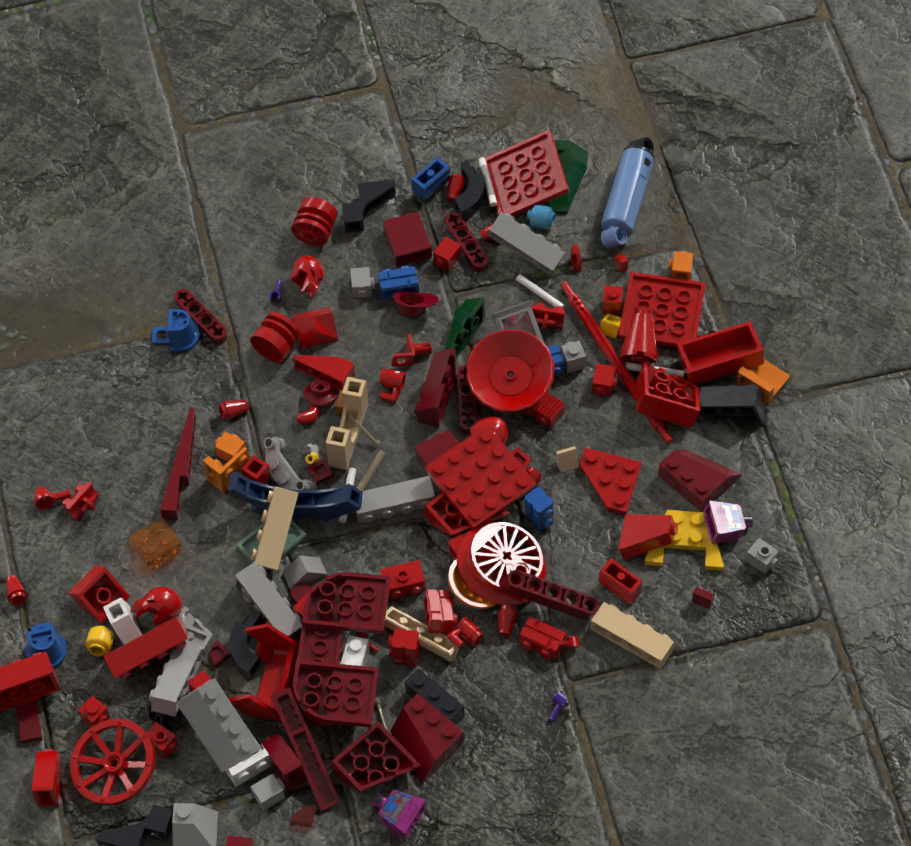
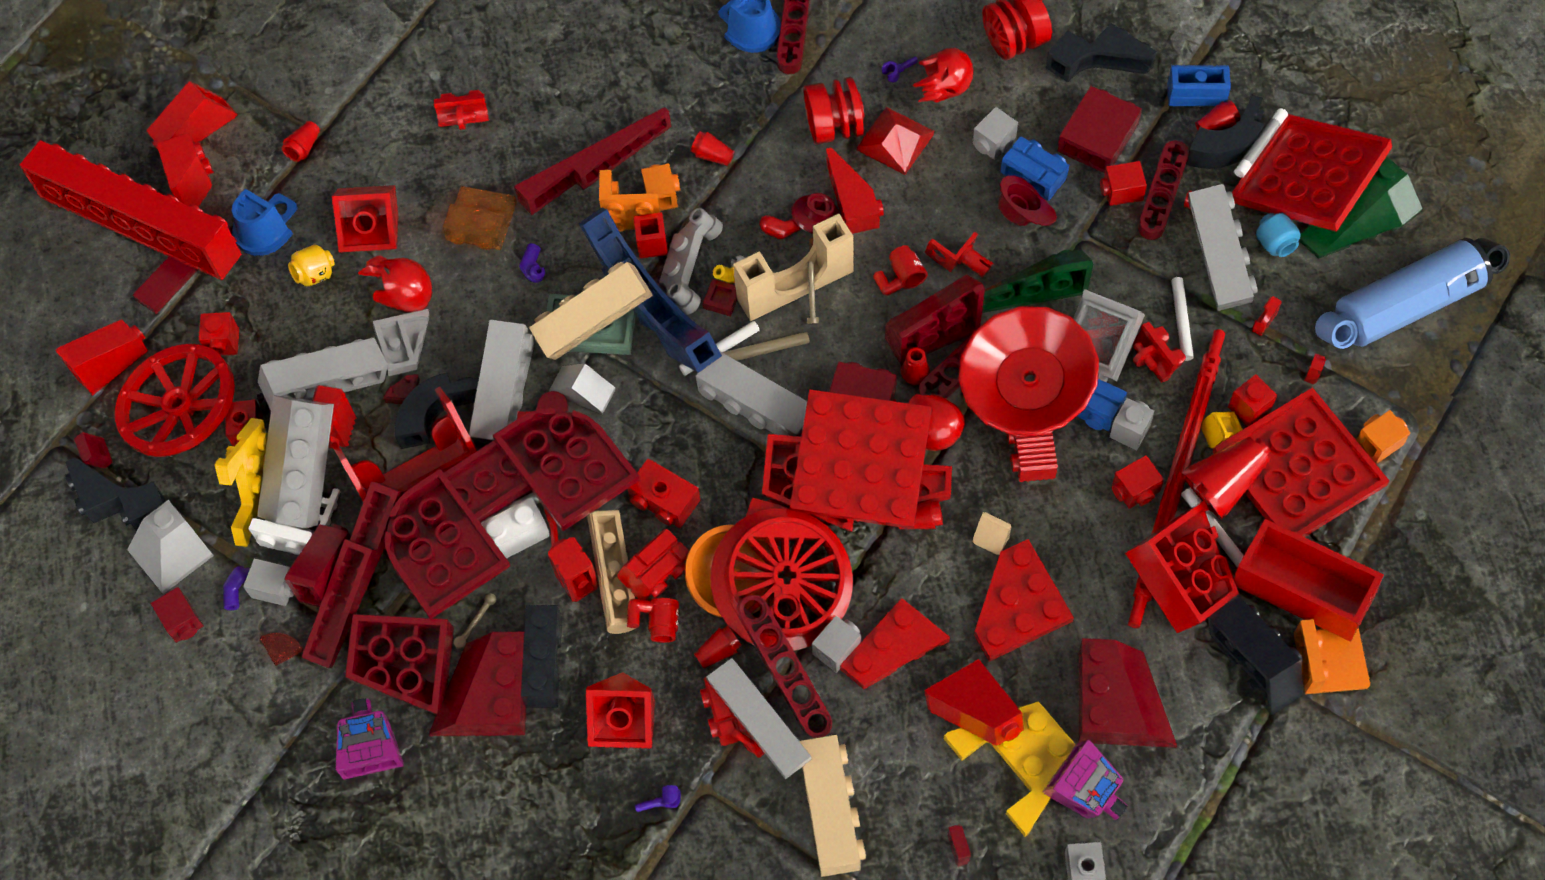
camera: 50 degrees right, 5 degrees up
red bar [34,487,71,510] -> none
white slope [103,598,142,645] -> none
red slope [103,617,190,679] -> none
blue brick [525,487,554,531] -> none
red brick [598,559,642,604] -> none
none -> dark red tile [74,432,113,469]
none -> yellow wing [215,418,268,547]
none -> dark purple arm [223,565,250,611]
none -> dark purple arm [519,243,545,283]
none -> red slope [586,672,655,748]
none -> light grey tile [706,658,811,779]
none -> light grey brick [812,616,861,673]
none -> red wing [840,598,950,689]
none -> red cone [901,347,930,385]

